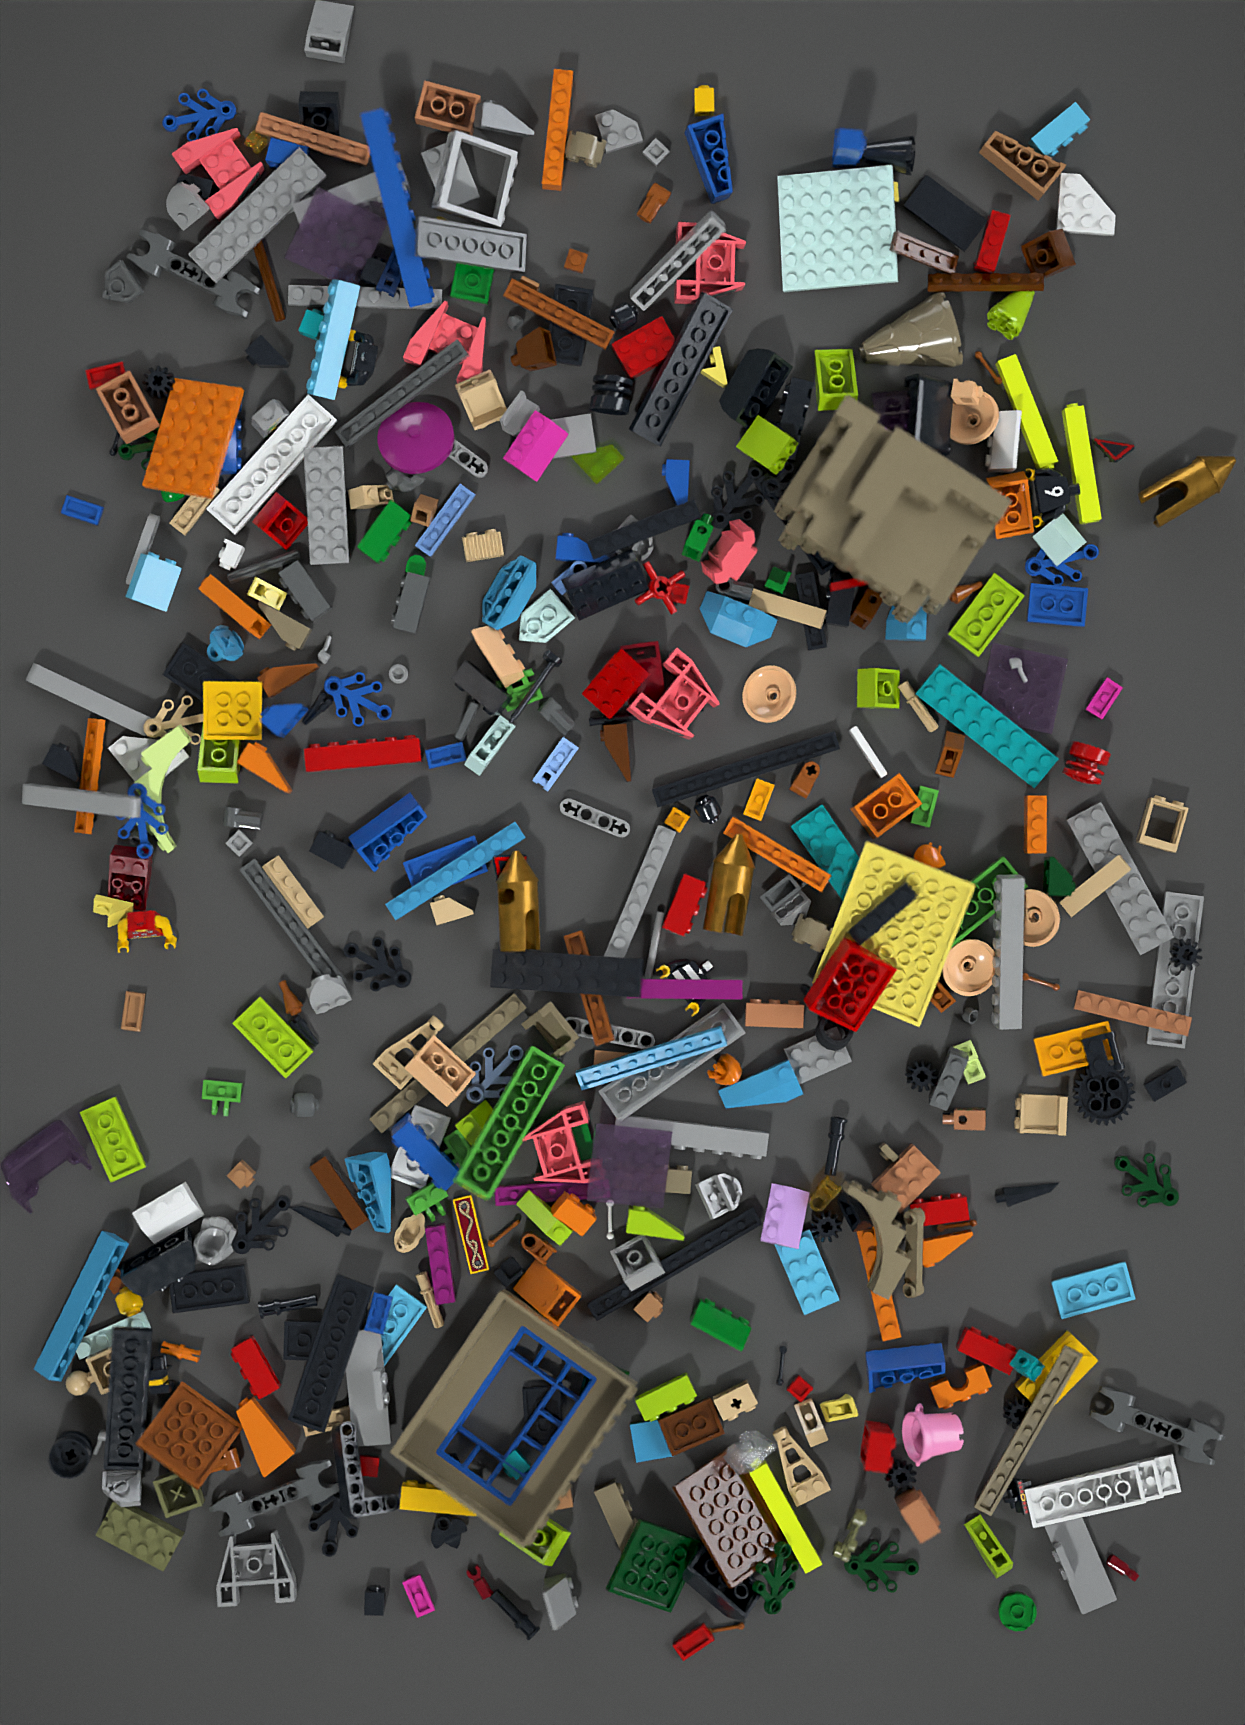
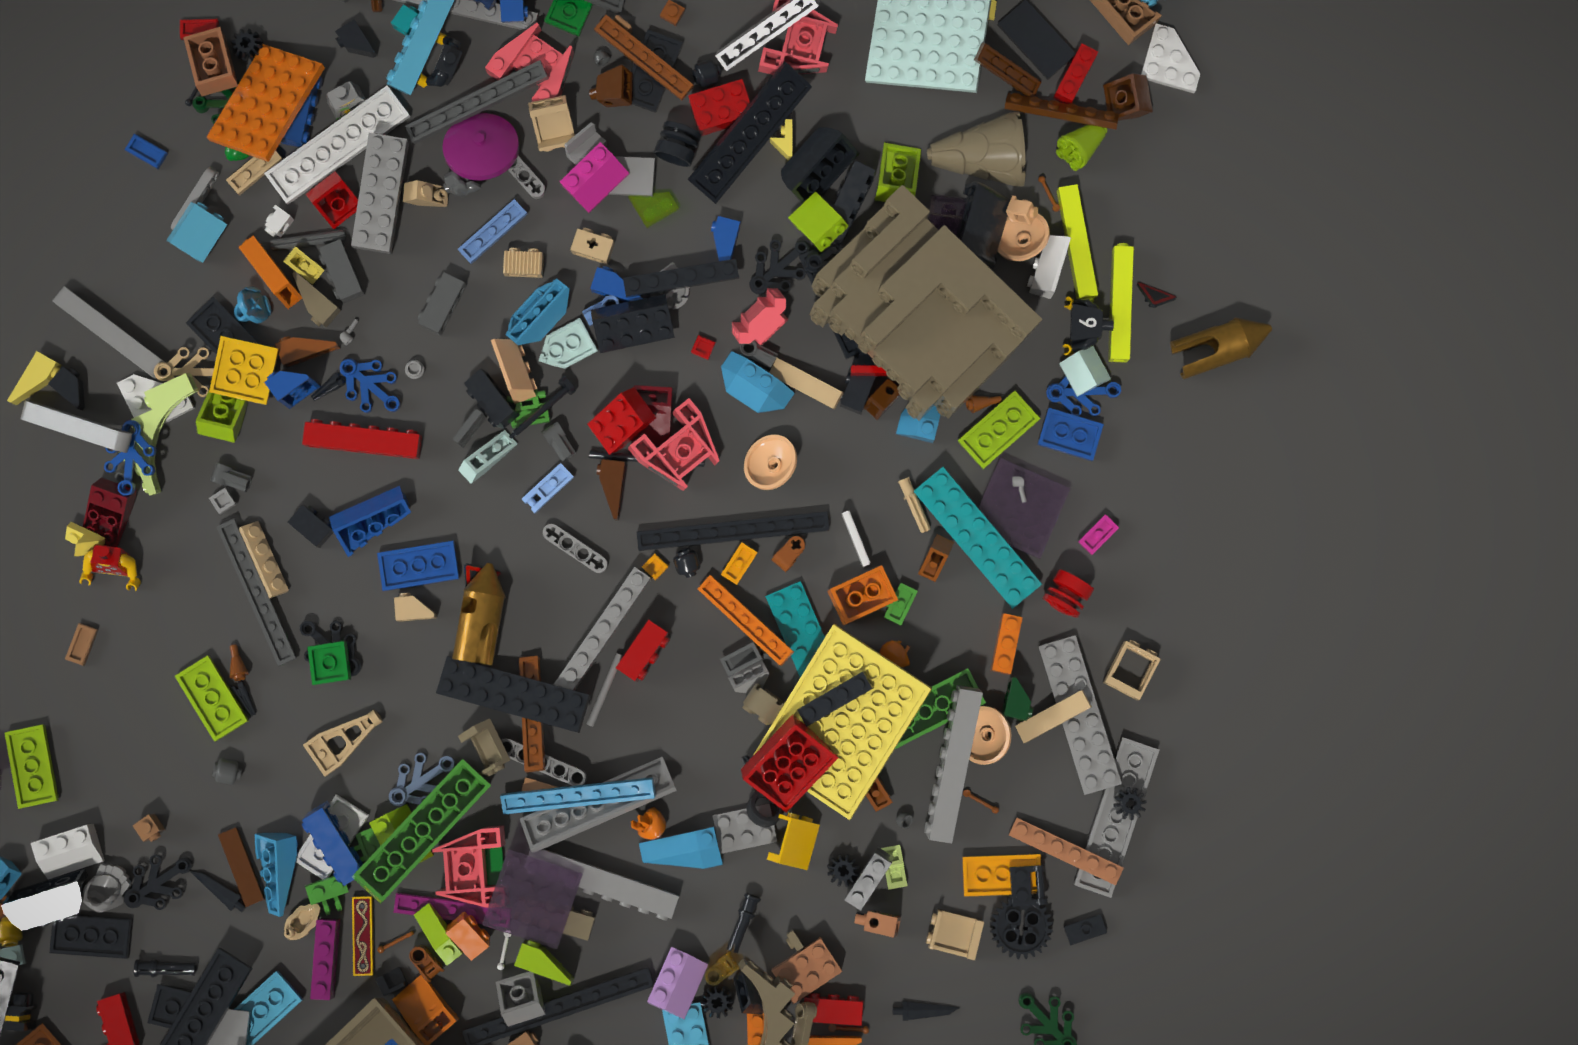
camera: 10 degrees right, 5 degrees down
orange plate [74,718,106,834] -> none
orange pin [160,1341,201,1363] -> none
bright green hinge [202,1079,243,1116] -> none
orange slope [237,742,292,794] -> none
light grey slope [306,974,352,1014] -> none
green slope [357,500,412,564] -> none
blue plate [364,1292,393,1335] -> none
dark tan plate [369,993,527,1133] -> none
dark azure plate [385,822,526,920] -> none
light nougat slope [404,1035,476,1107] -> none
green tile [405,555,426,576] -> none
medium nougat brick [411,494,439,527] -> none
tan axle [415,1271,444,1328] -> none
blue plate [425,742,467,769] -> none
magenta tile [627,979,743,999] -> none
red bar [634,561,685,615] -> none
torso [656,958,714,1016] -> none
green torso [681,513,714,562] -> none
light grey slope [695,1174,742,1219] -> none
pearl gold piece [703,834,755,936] -> none
nougat brick [745,999,804,1028] -> none
green panel [764,567,792,595] -> none
black plate [795,572,827,651] -> none
lime slope [857,668,900,708] -> none
light nougat dish [942,939,995,996] -> none
orange slope [986,471,1034,539] -> none
none -> light yellow slope [7,351,62,405]
none -> green plate [308,641,351,685]
none -> tan brick [570,228,615,265]
none -> yellow panel [767,812,820,870]

